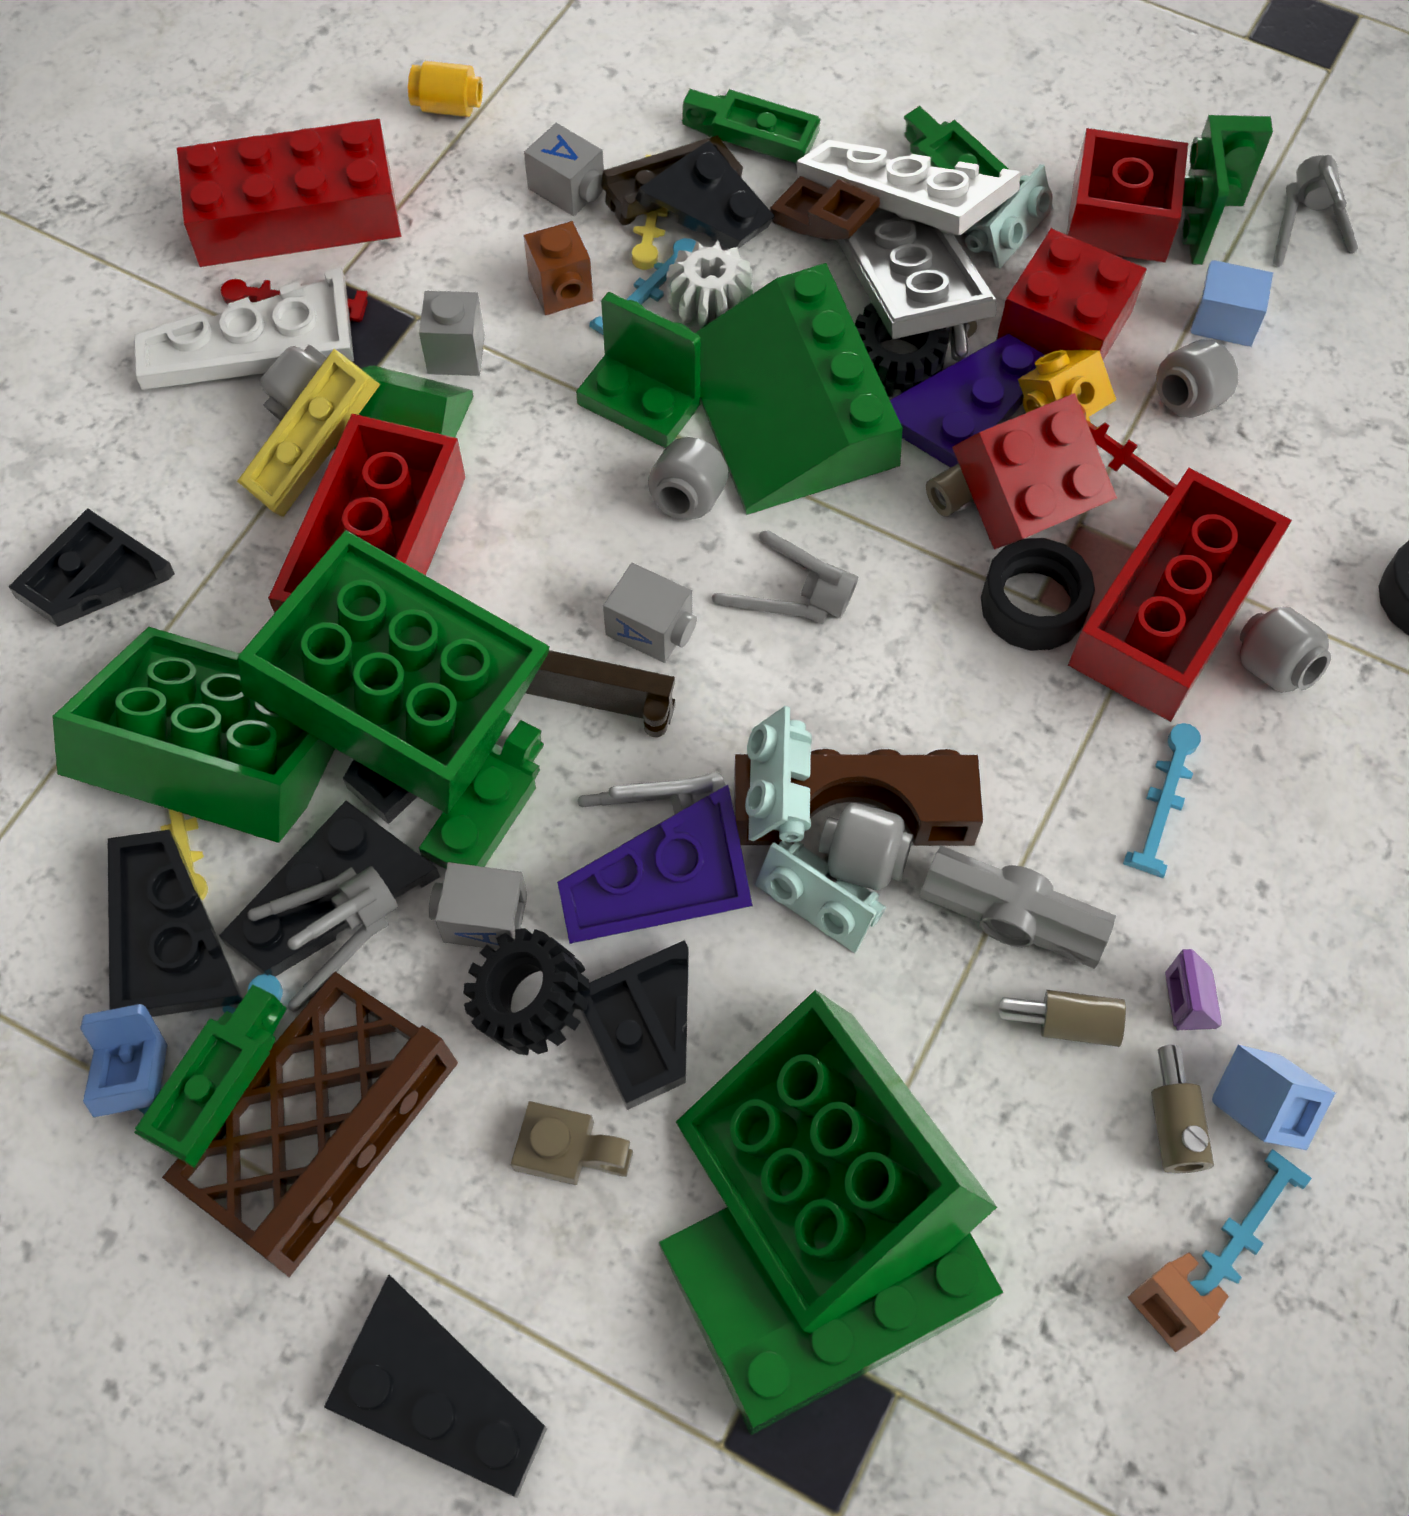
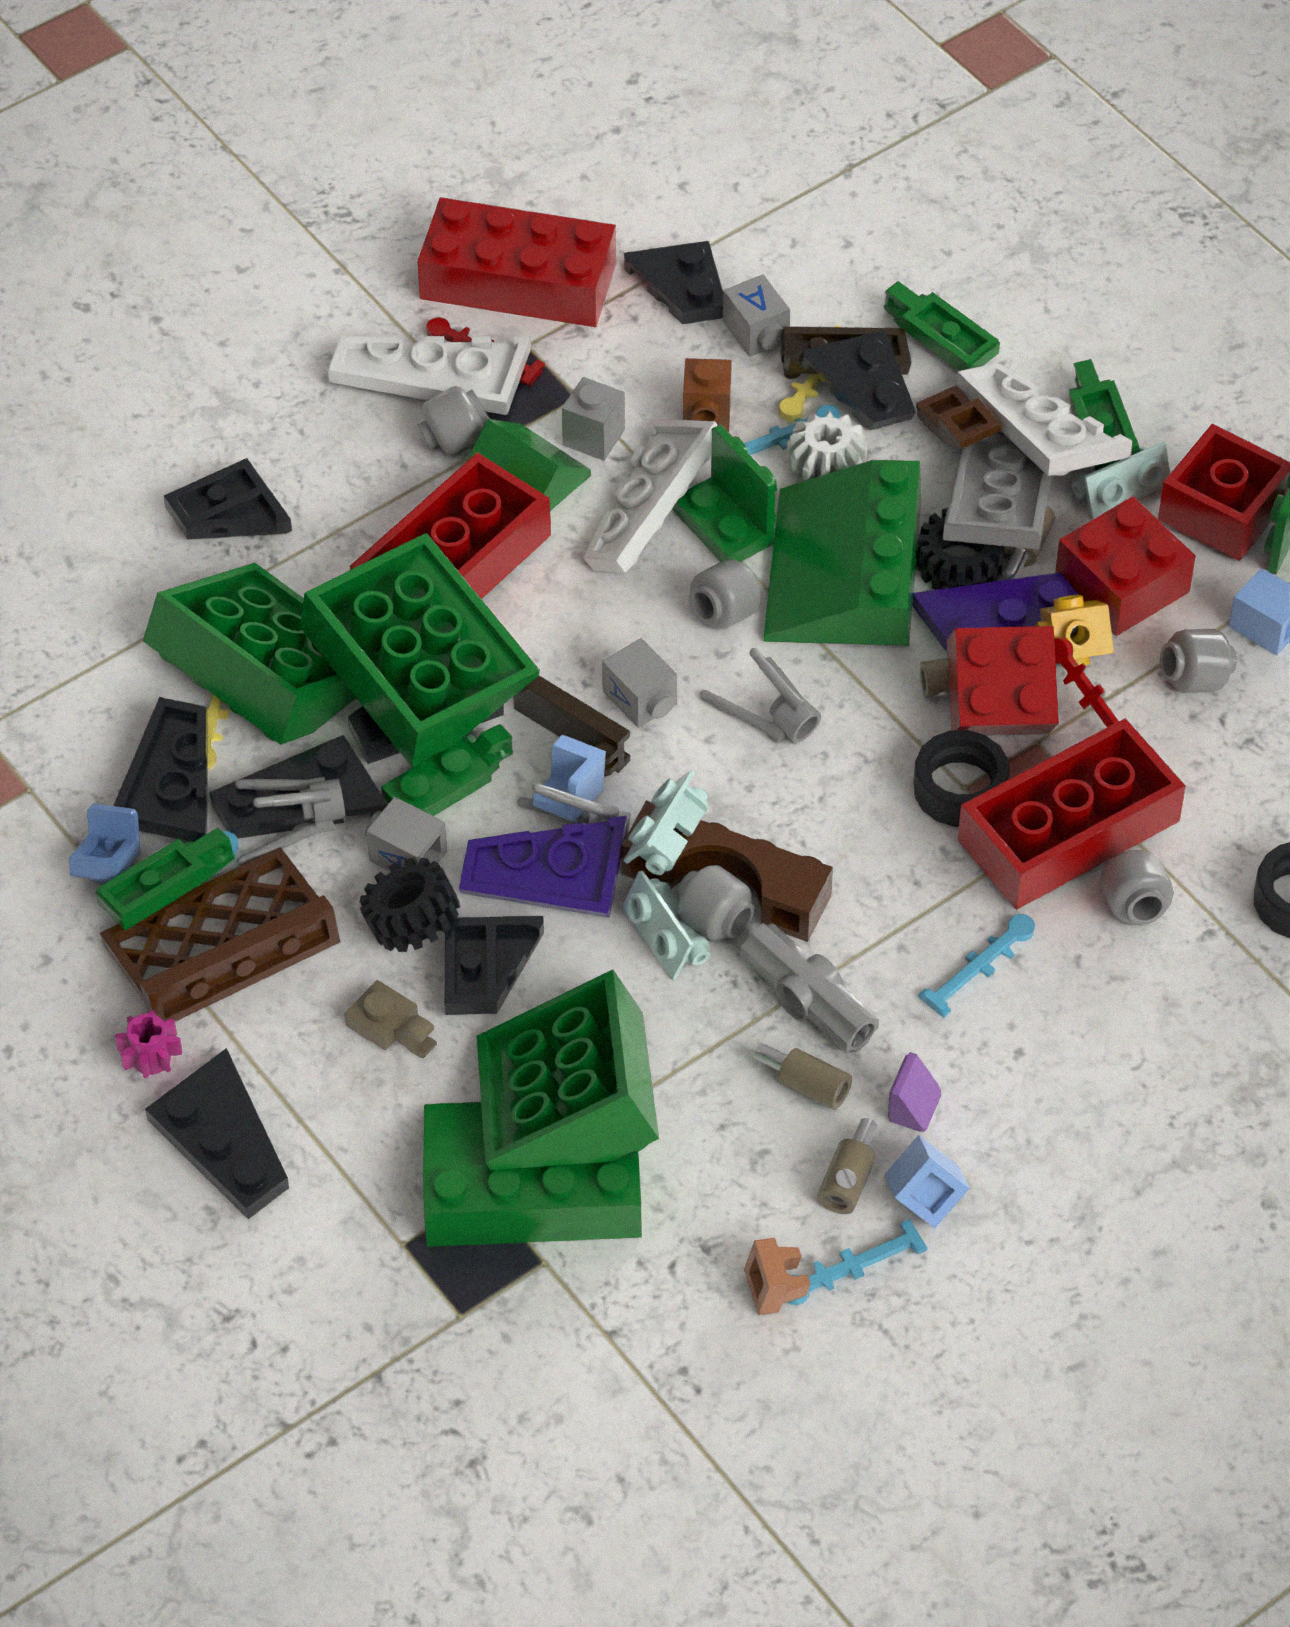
camera: 25 degrees right, 10 degrees down
light yellow tile [237,349,381,517] -> none
yellow brick [408,61,483,117] -> none
none -> dark pink gear [115,1010,183,1078]
none -> light blue panel [532,735,606,822]
none -> white wing [583,419,718,573]
none -> black wing [624,241,723,324]

